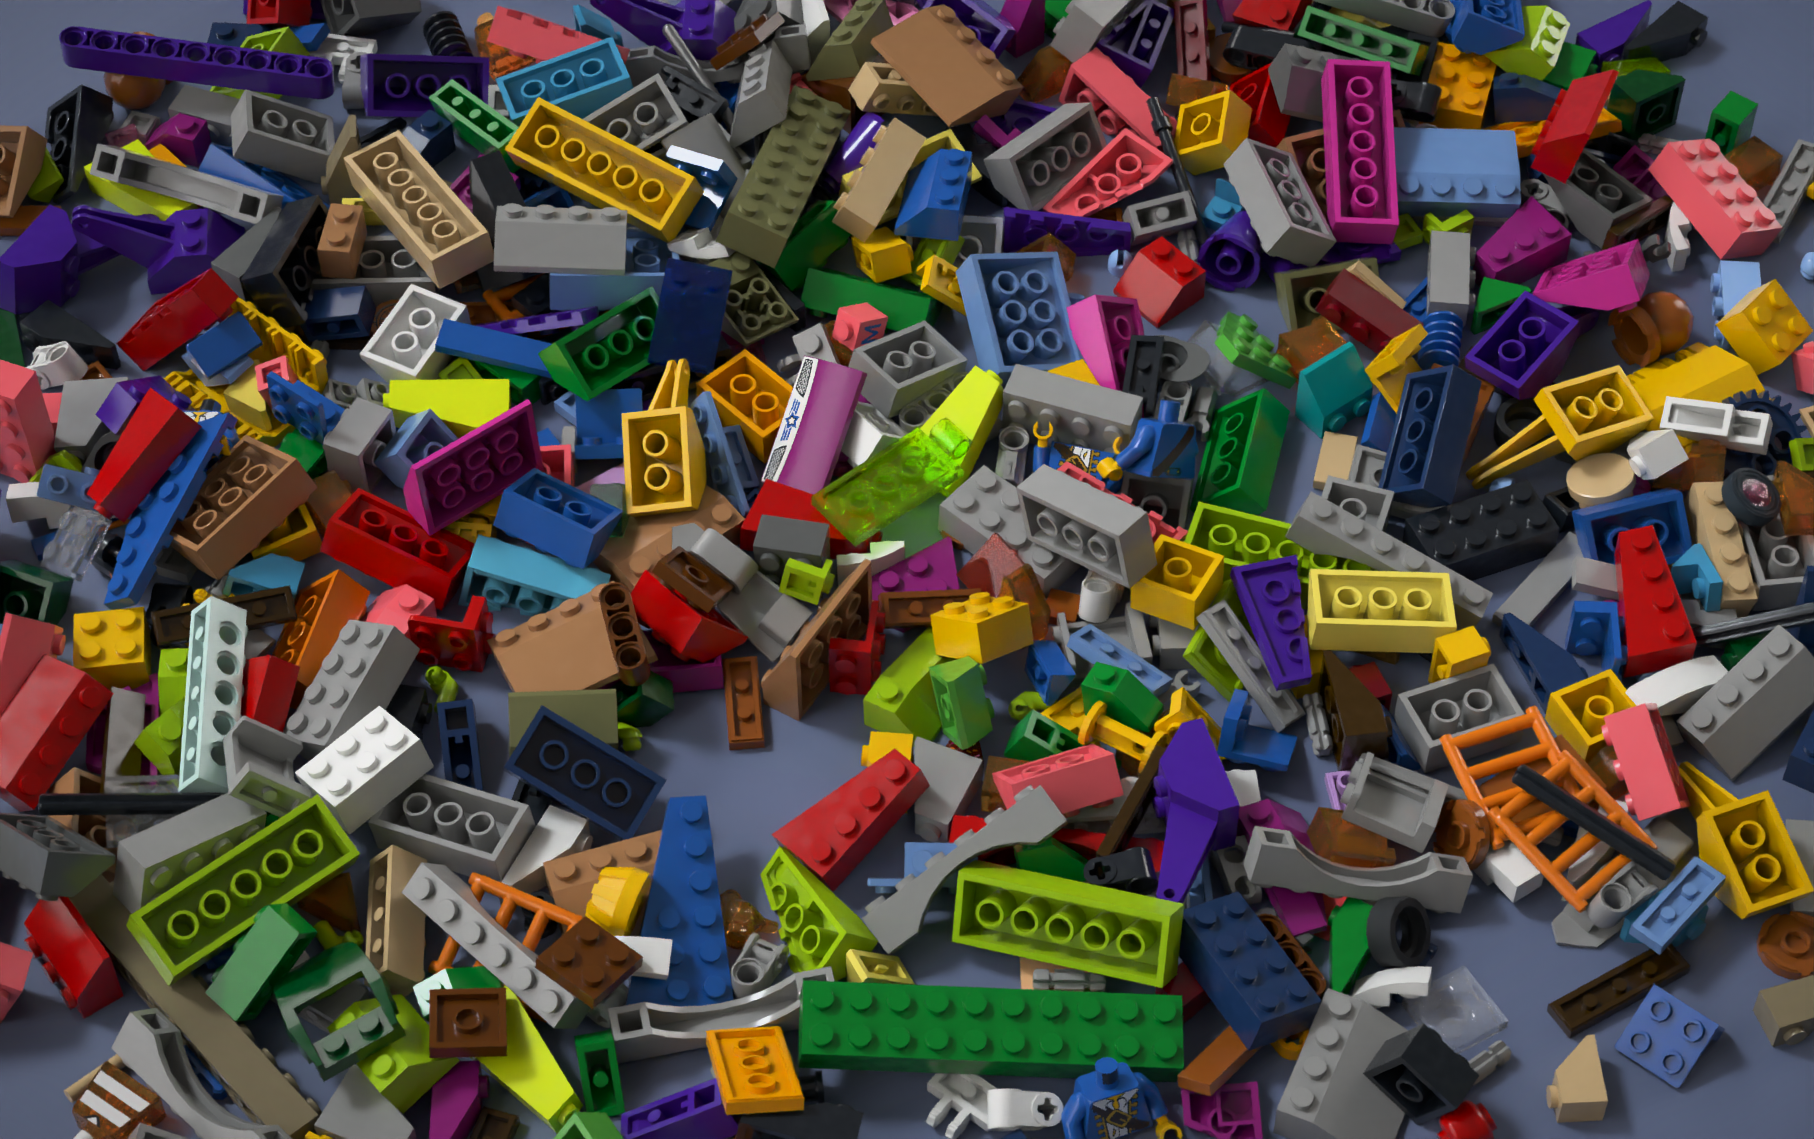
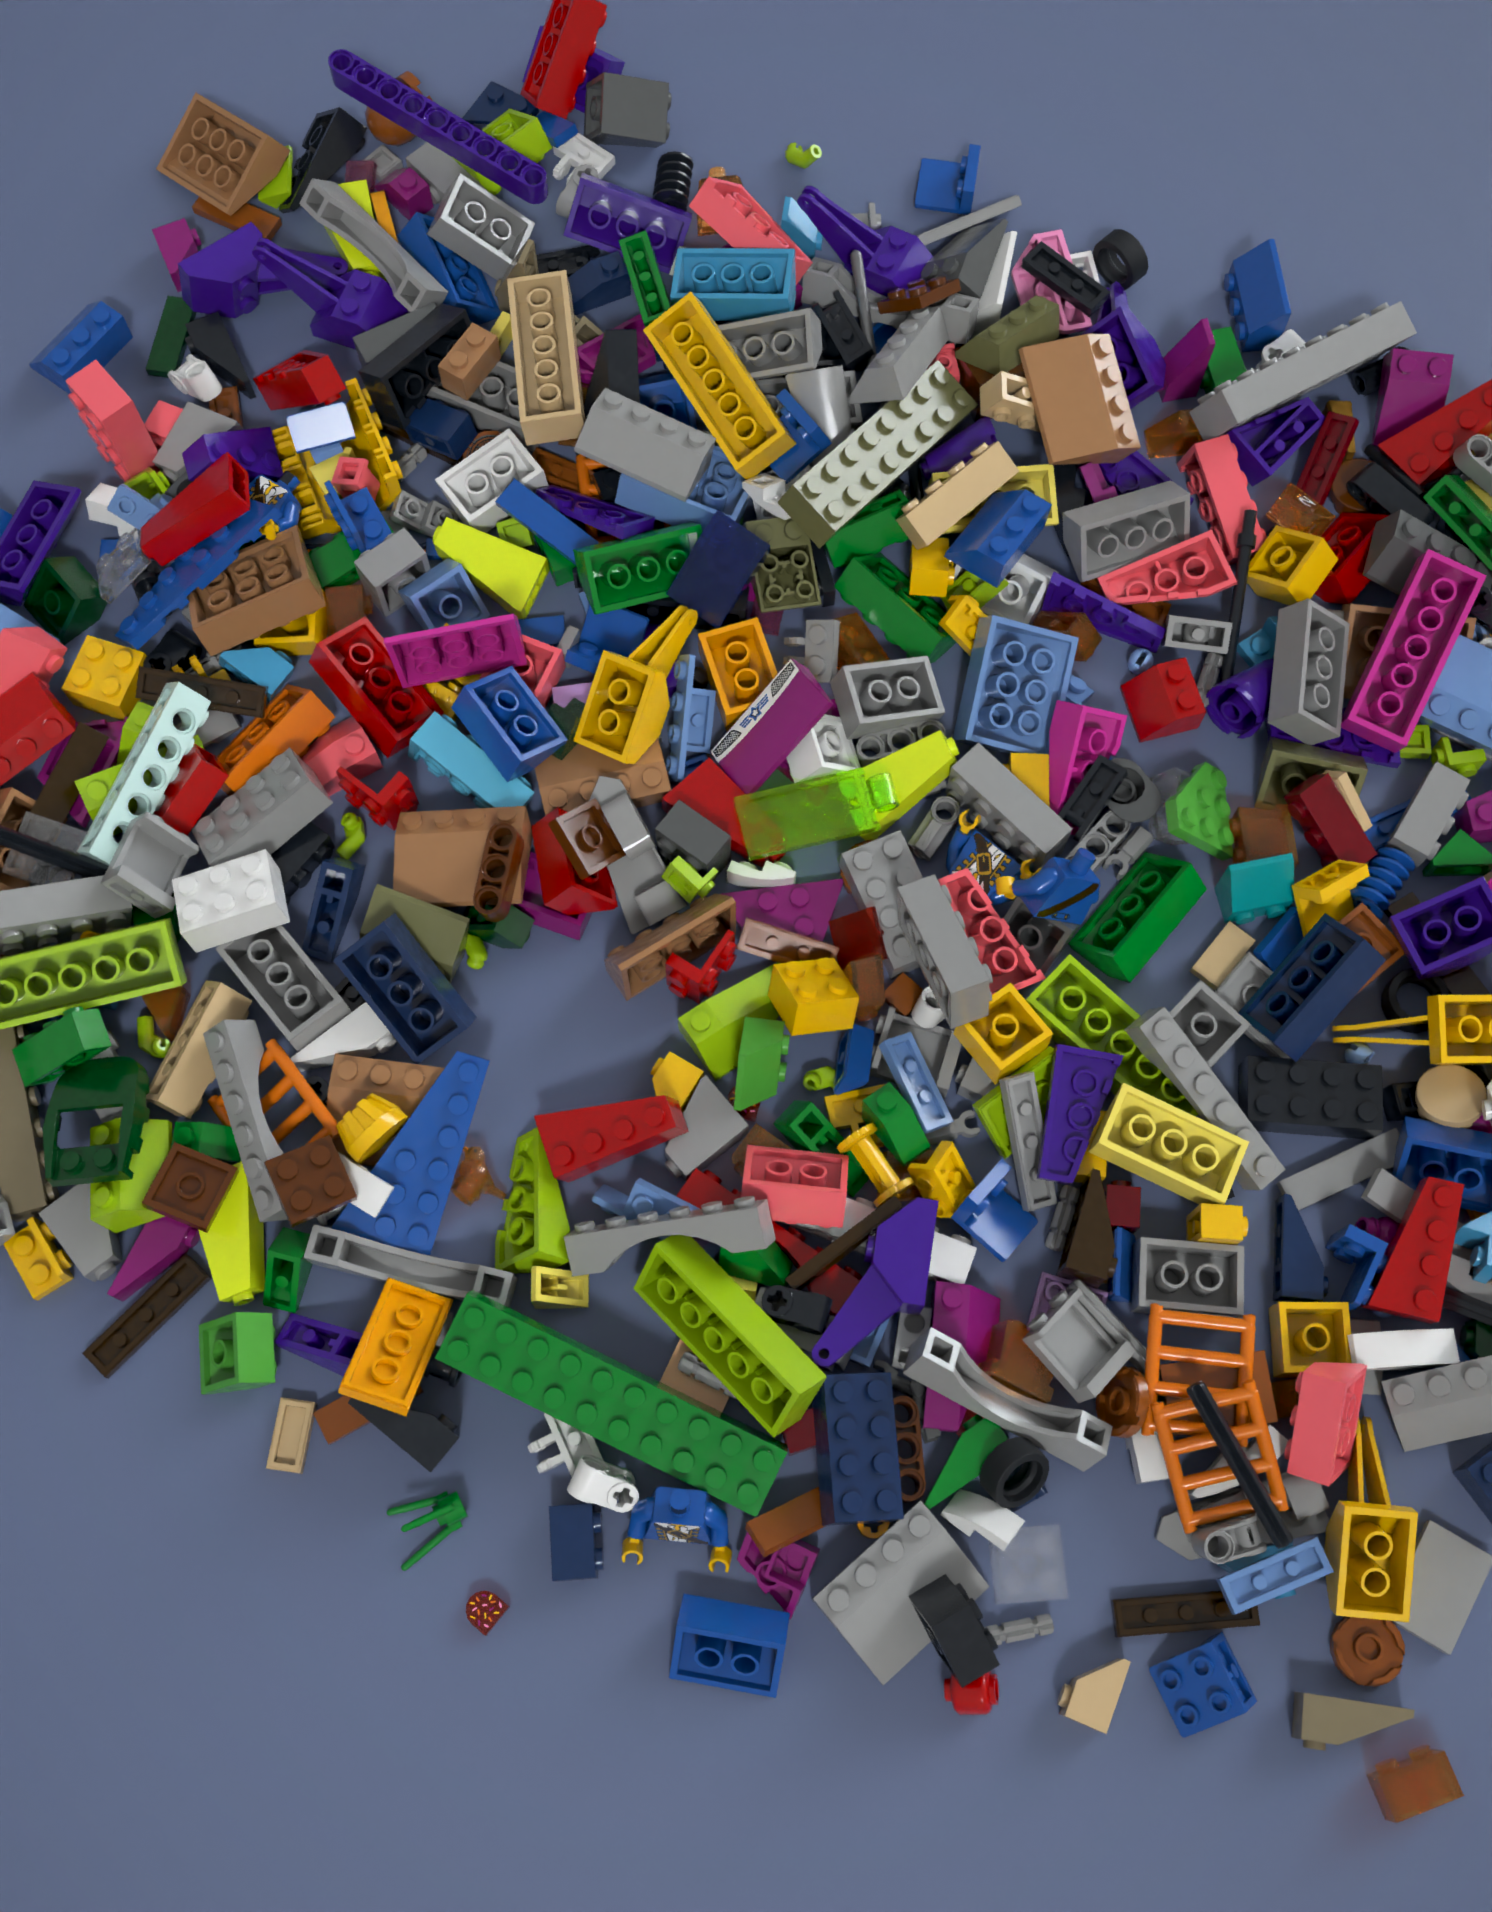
camera: 25 degrees right, 20 degrees up
dark orange tile [722,656,765,750] -> none
light grey piece [731,932,789,1000] -> none
coral brick [832,302,888,351] -> none

